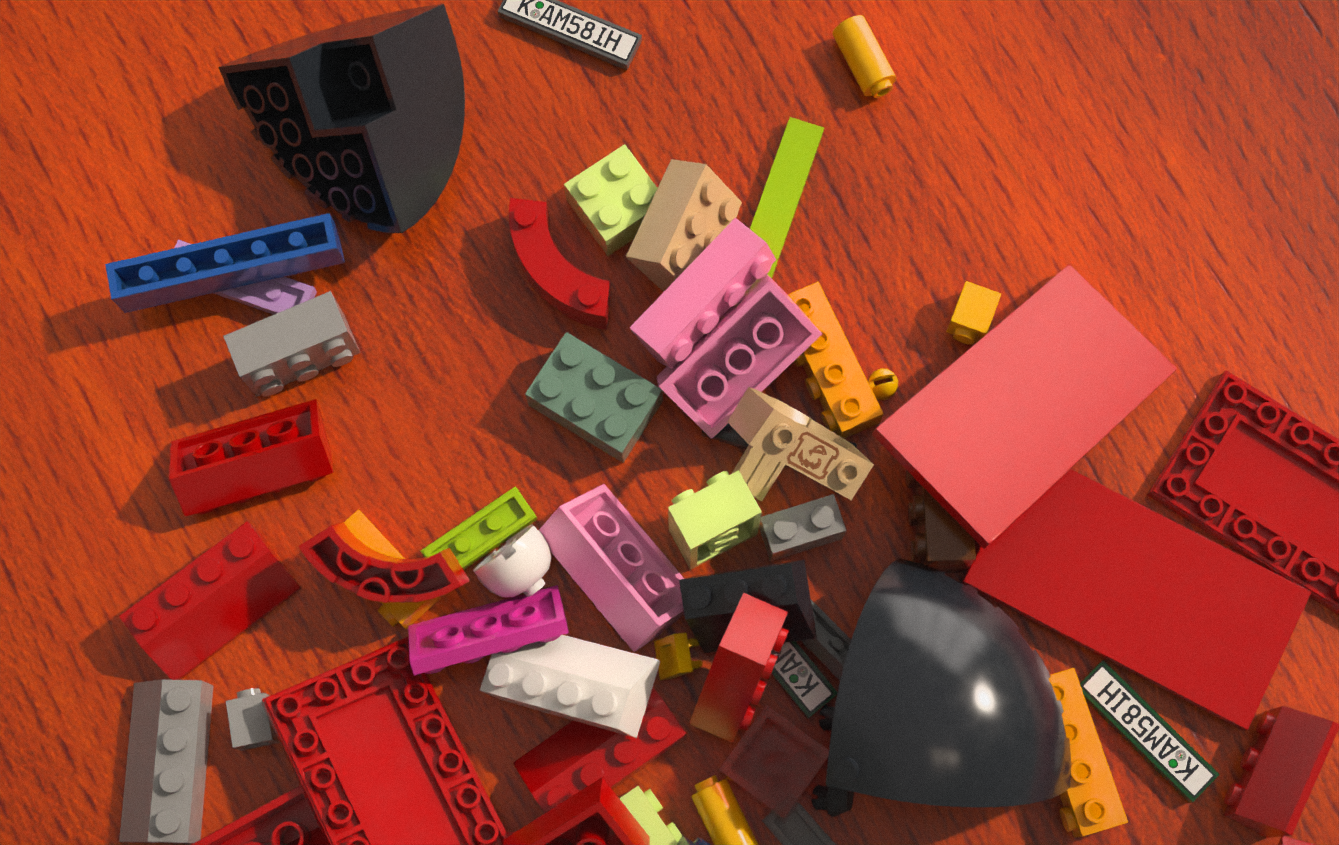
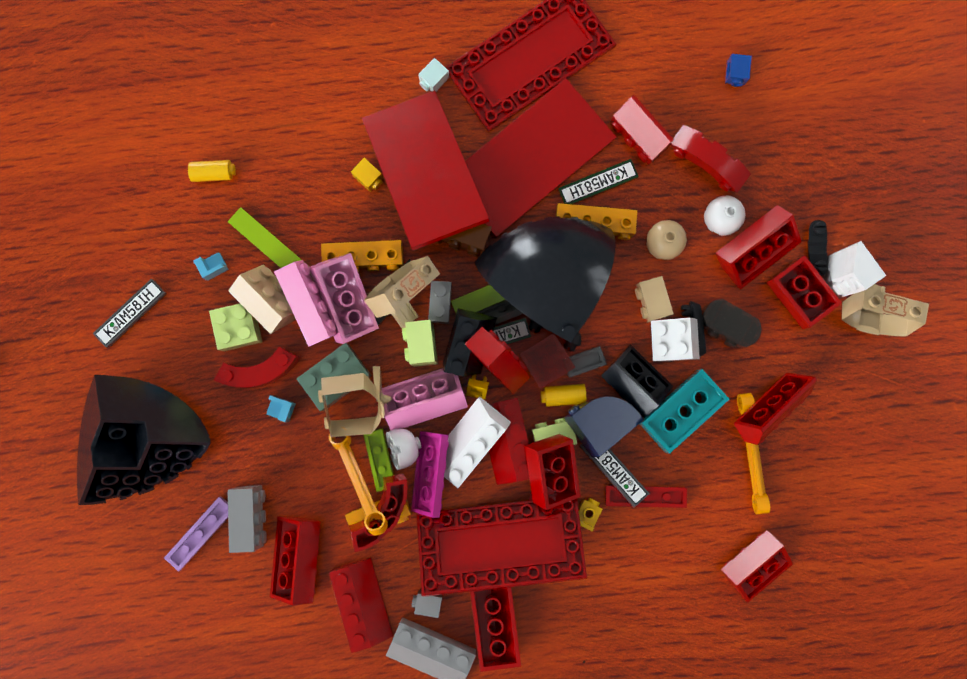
camera: 70 degrees left, 10 degrees up
blue brick [105,213,345,313] -> none
yellow hinge [868,368,898,400] -> none
none -> medium azure panel [193,253,229,281]
none -> medium azure panel [267,395,296,422]
none -> tan piece [318,366,392,437]
none -> light orange piece [329,427,388,535]
none -> light aqua brick [418,58,450,92]
none -> lime tile [451,285,506,313]

